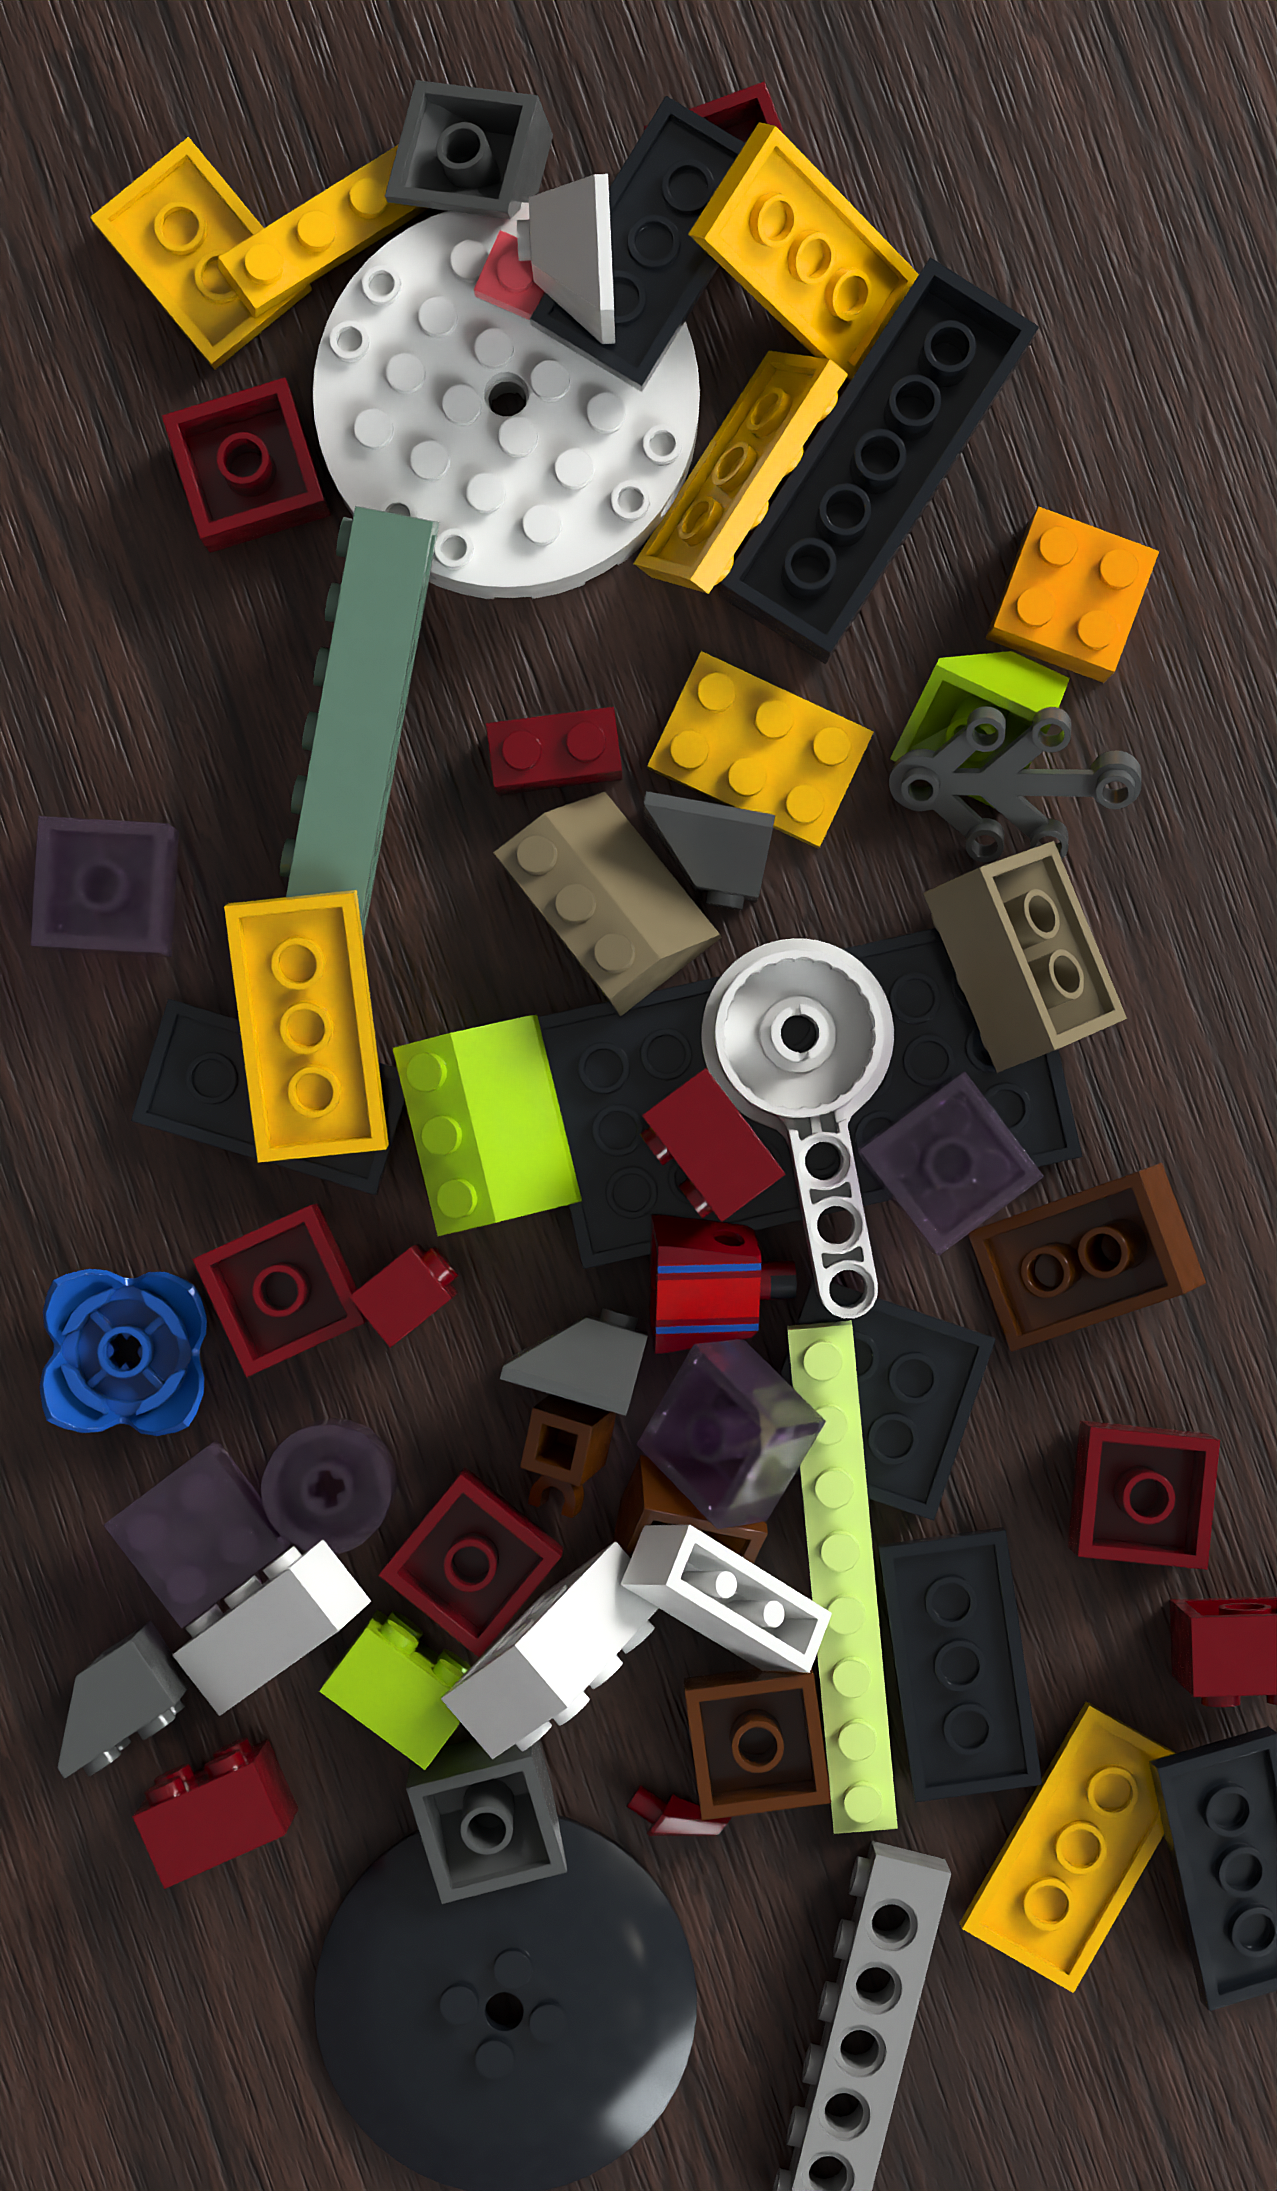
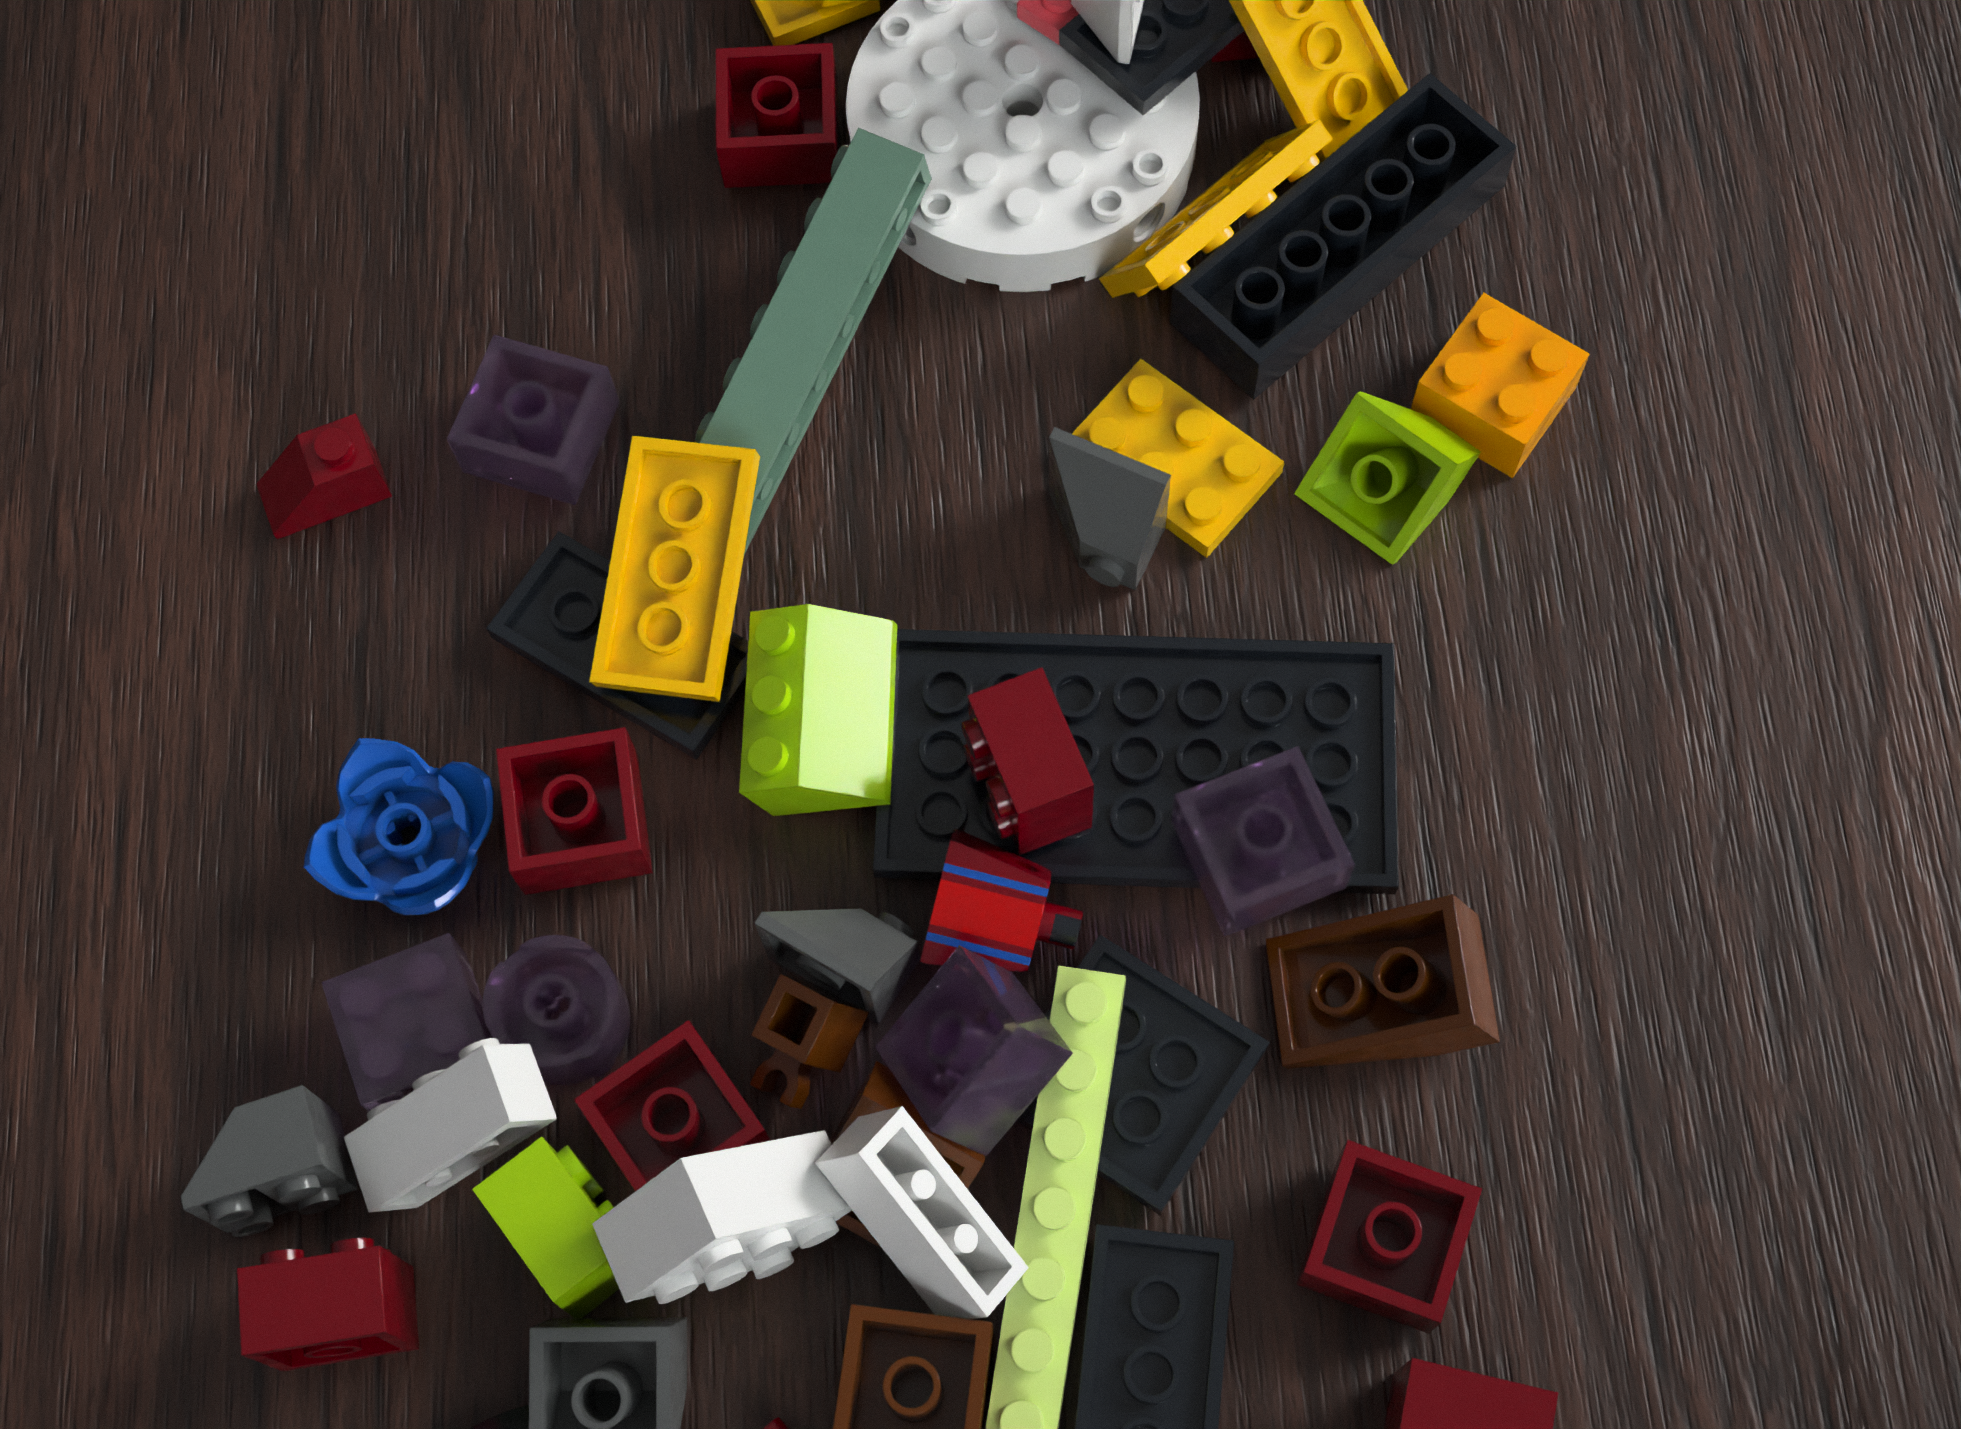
camera: 20 degrees right, 20 degrees down
dark red brick [349,1243,459,1348] -> none
dark red brick [486,707,623,796] -> none
dark tan slope [493,792,722,1016] -> none
white beam [701,938,894,1318] -> none
dark grey plant [889,706,1141,862] -> none
dark tan slope [923,841,1127,1073] -> none

